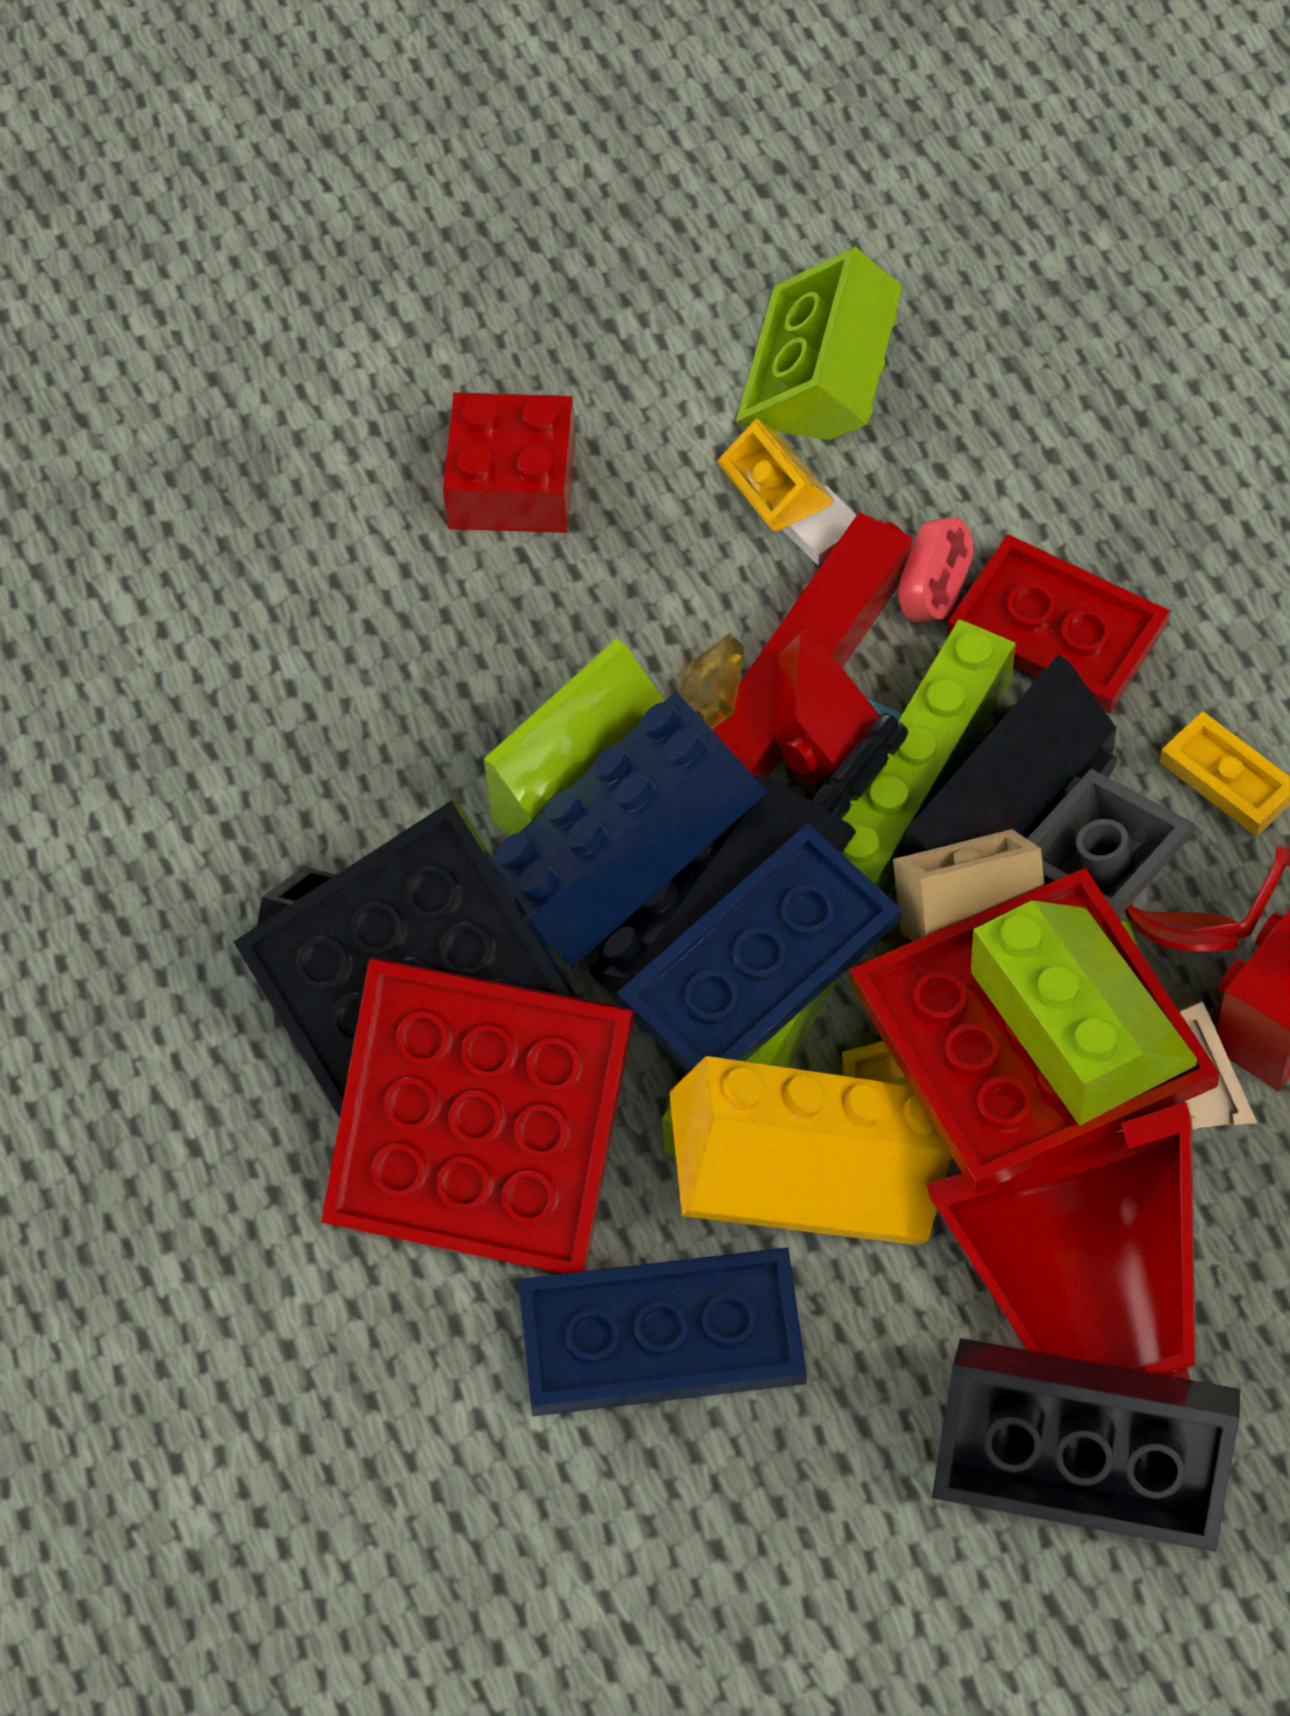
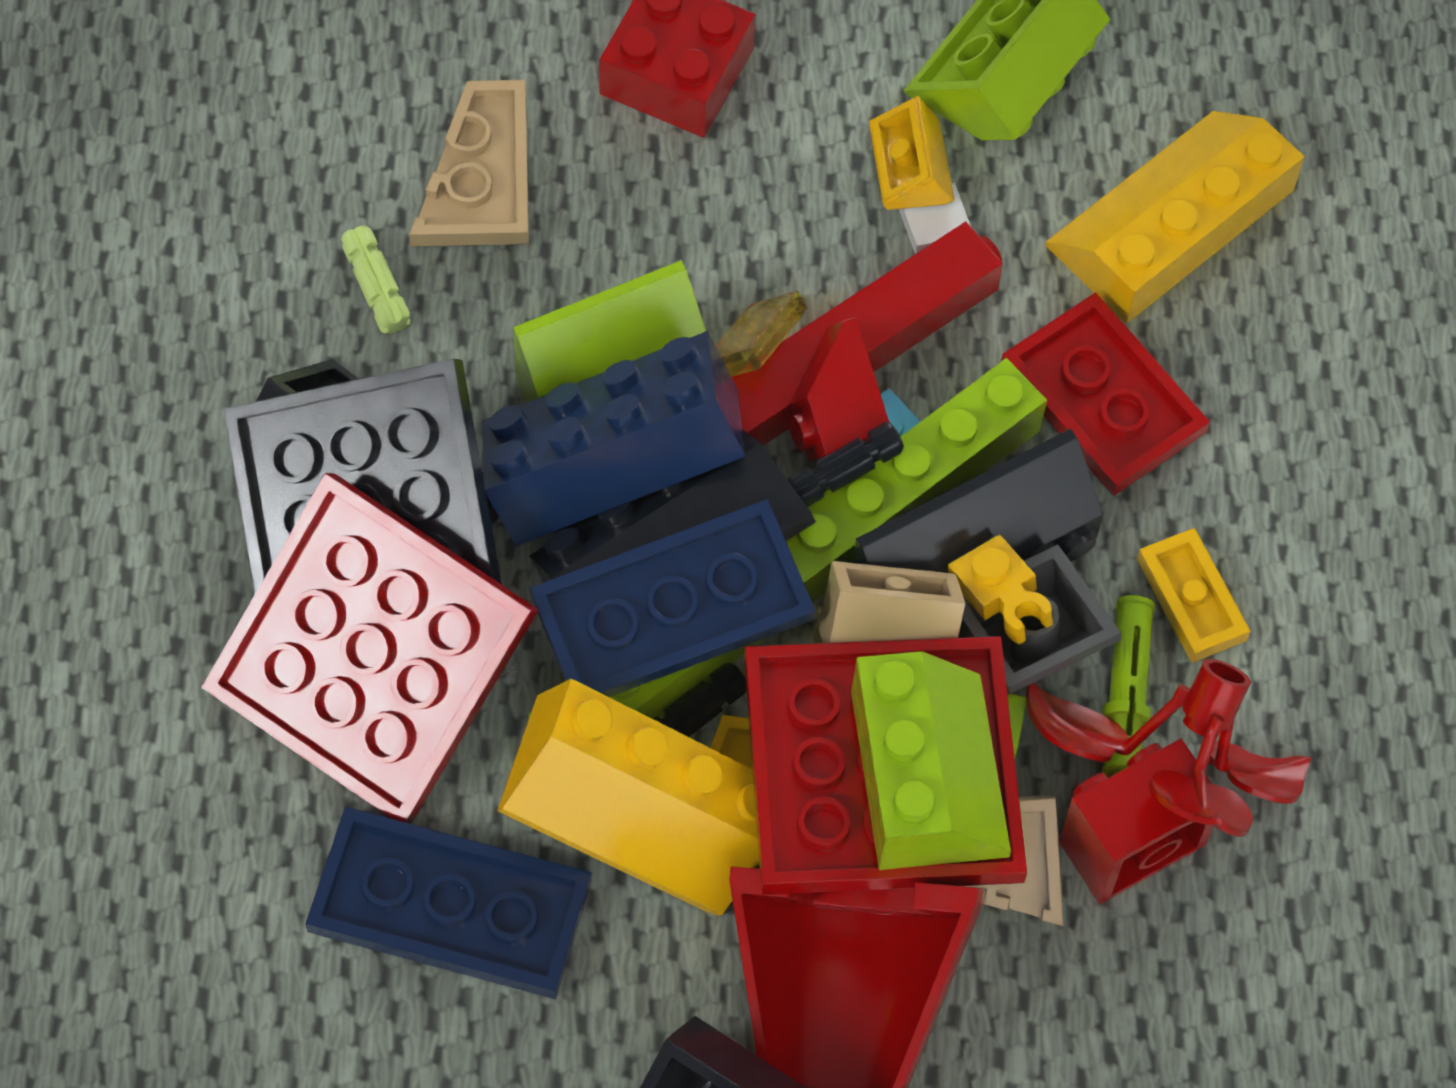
camera: 15 degrees right, 5 degrees up
coral beam [898,517,973,623] -> none
none -> yellowish green axle [341,225,411,335]
none -> tan wing [409,80,529,247]
none -> black axle [653,662,747,737]
none -> yellow plate [948,534,1053,644]
none -> yellow slope [1045,111,1305,324]
none -> lime pin [1102,595,1155,778]

